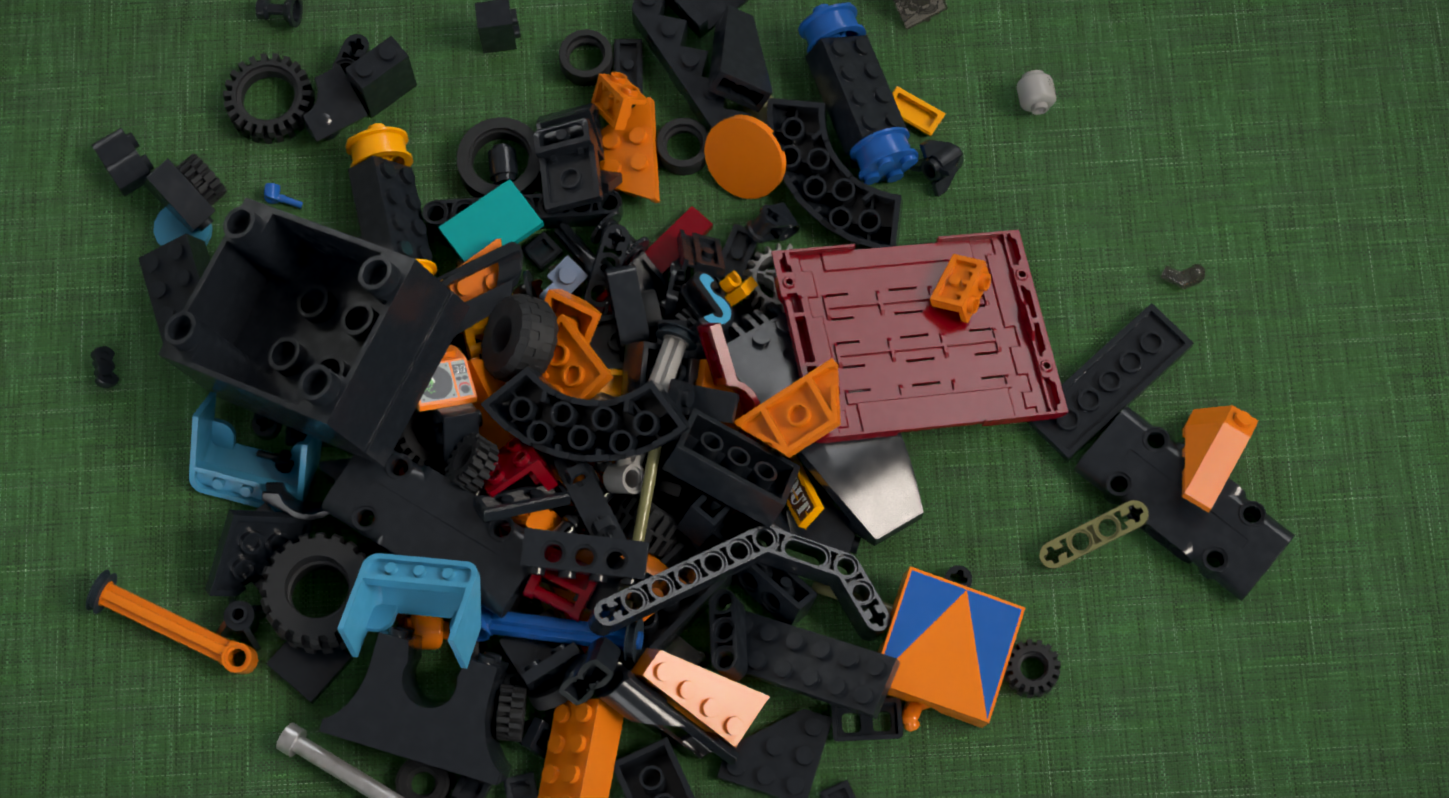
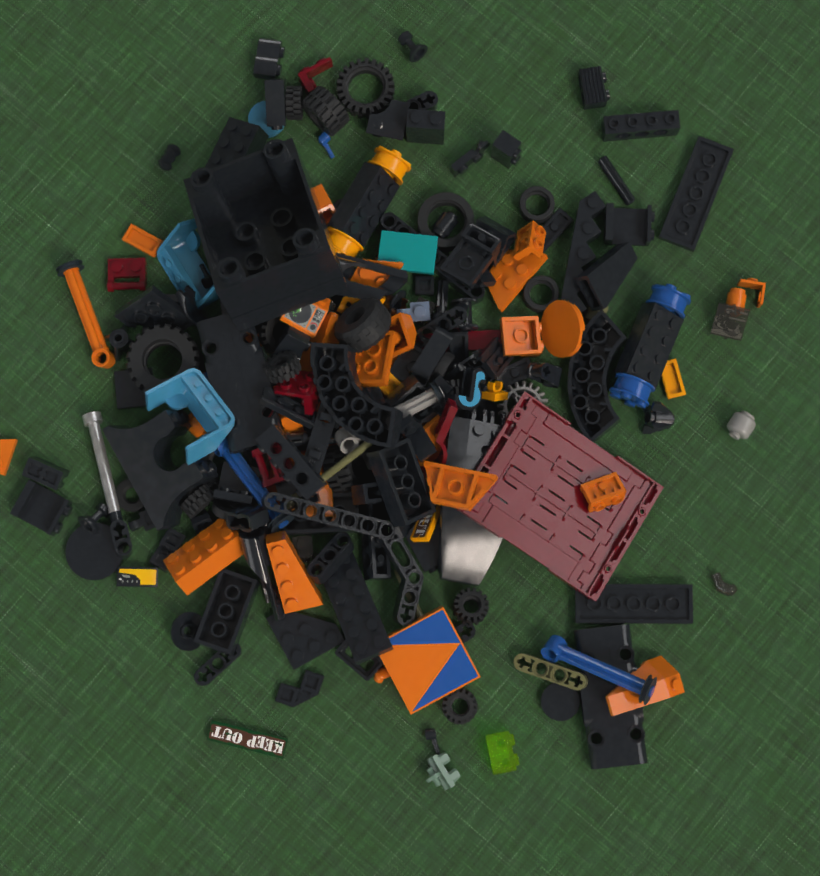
camera: 45 degrees right, 10 degrees up
none -> dark red plate [107,258,147,292]
none -> orange tile [122,223,164,258]
none -> dark red bracket [298,57,333,95]
none -> black tyre [301,86,350,136]
none -> black hand [425,728,441,755]
none -> sand green hips [426,752,461,790]
none -> black hinge [450,140,490,177]
none -> black tyre [453,587,489,626]
none -> clear neon green brick [485,730,520,775]
none -> orange plate [500,316,544,357]
none -> blue piece [541,635,657,705]
none -> black tile [541,683,580,721]

